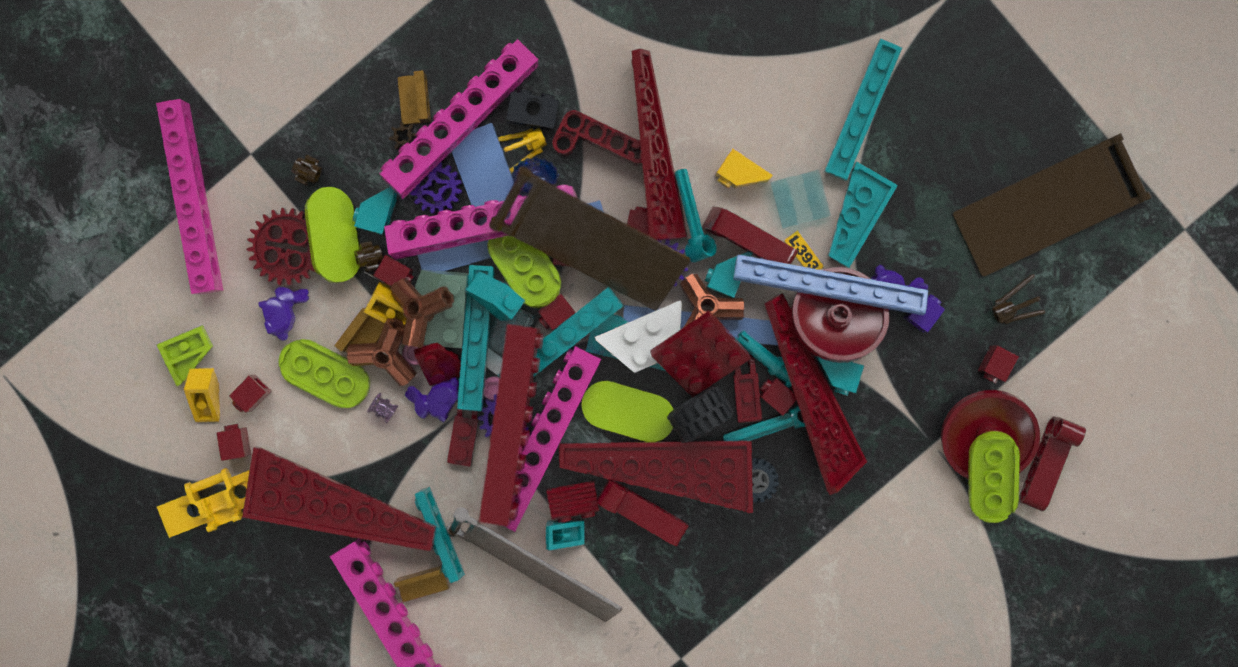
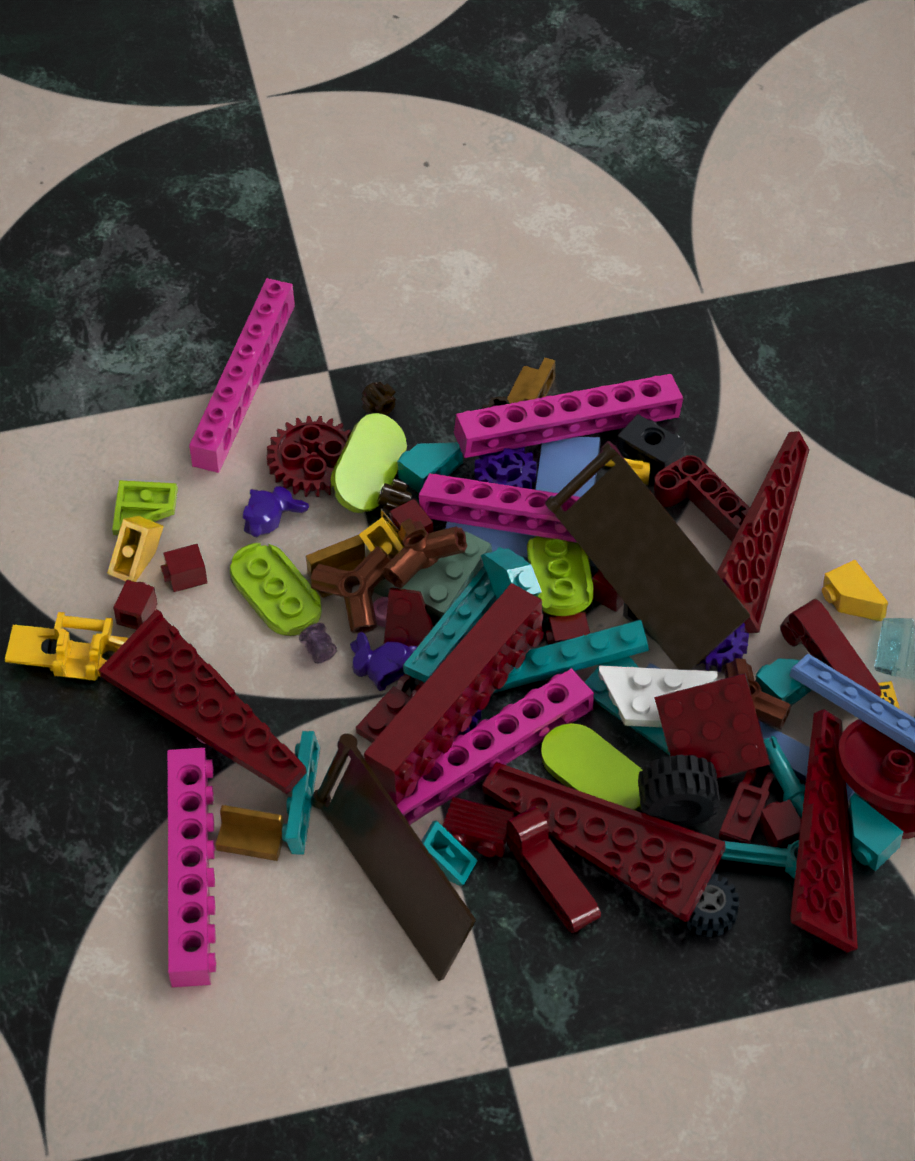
camera: 30 degrees right, 35 degrees down
teal axle [675,169,717,263] -> none

